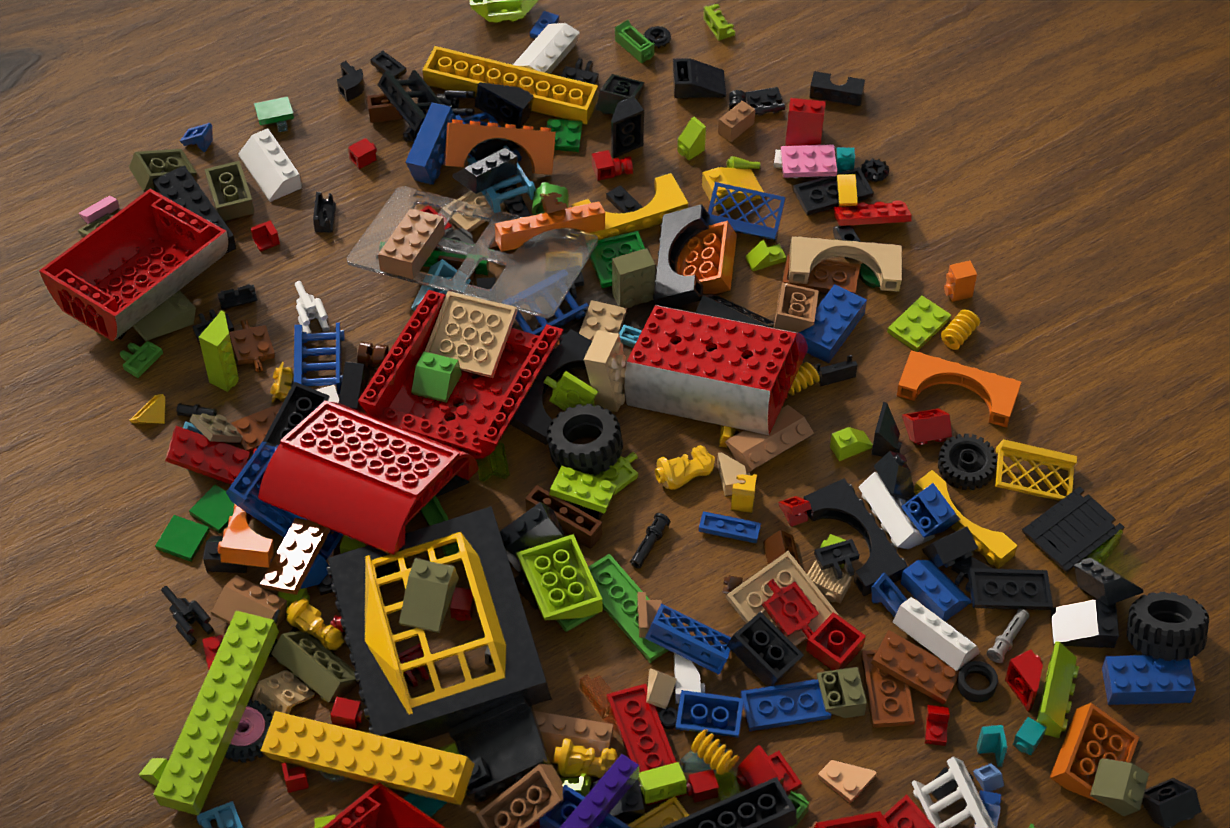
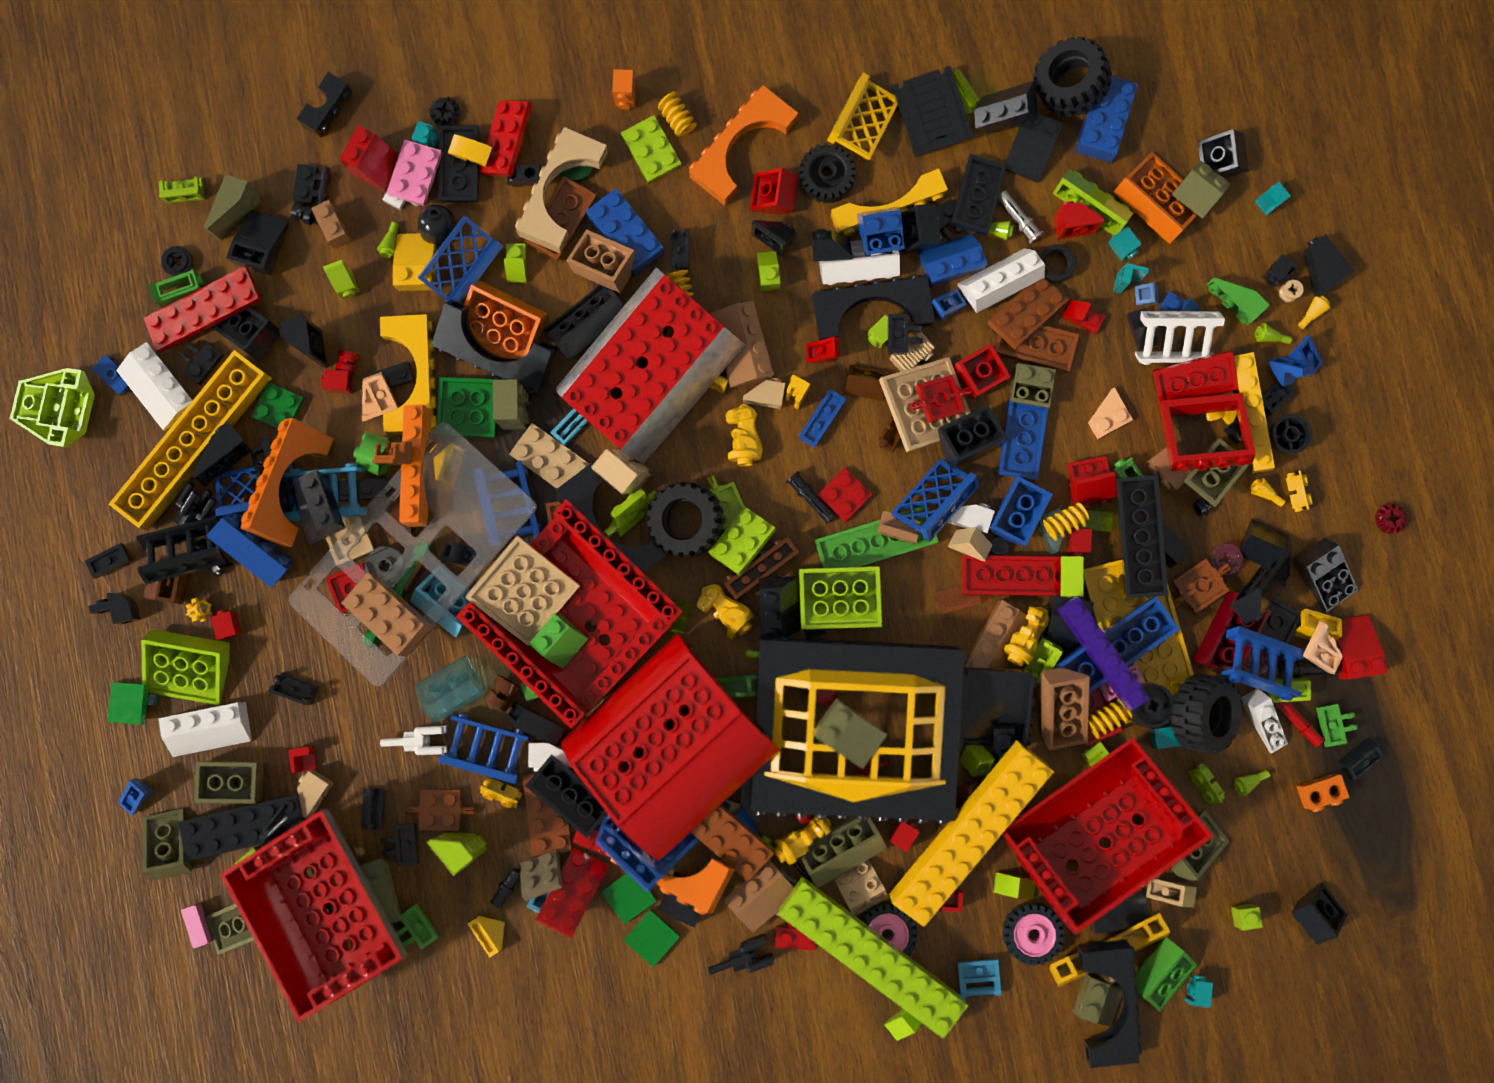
camera: 70 degrees left, 30 degrees up
none -> lime slope [141,629,230,705]
none -> plate [144,266,262,353]
none -> yellow gear [185,597,212,622]
none -> olive slope [204,174,260,240]
none -> tan slope [297,770,334,818]
none -> light nougat wing [362,372,398,422]
none -> clear light blue slope [414,655,486,724]
none -> black cylinder [417,204,457,245]
none -> yellow animal [697,584,755,639]
none -> red plate [817,467,872,523]
none -> lime cone [989,221,1014,240]

